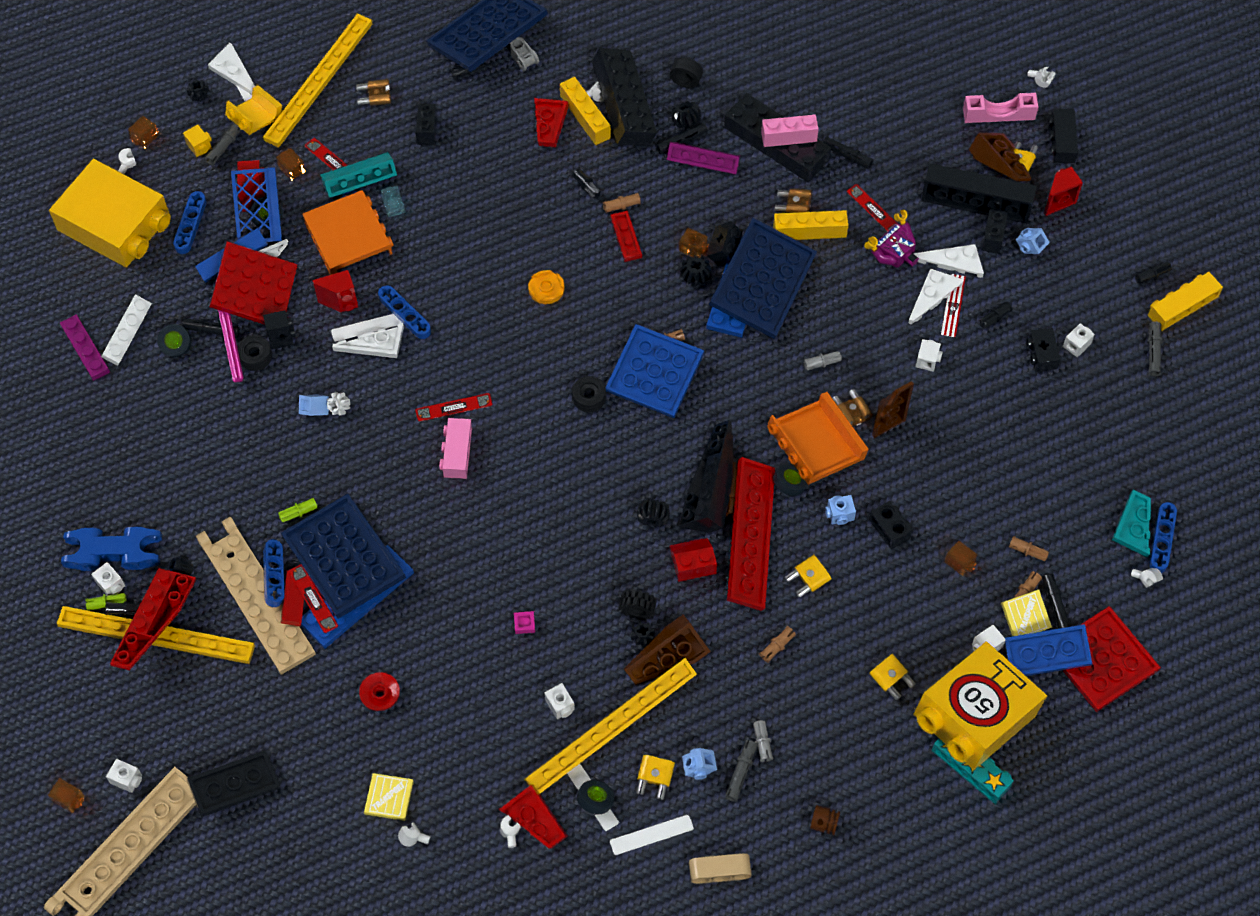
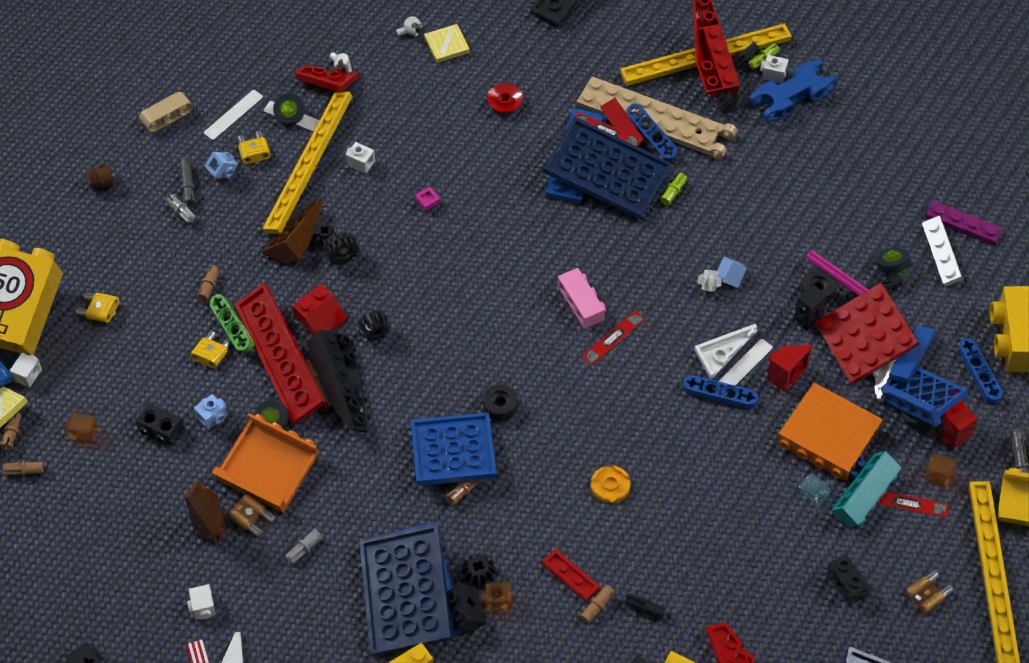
camera: 150 degrees right, 5 degrees down
none -> bright green beam [210,294,254,354]

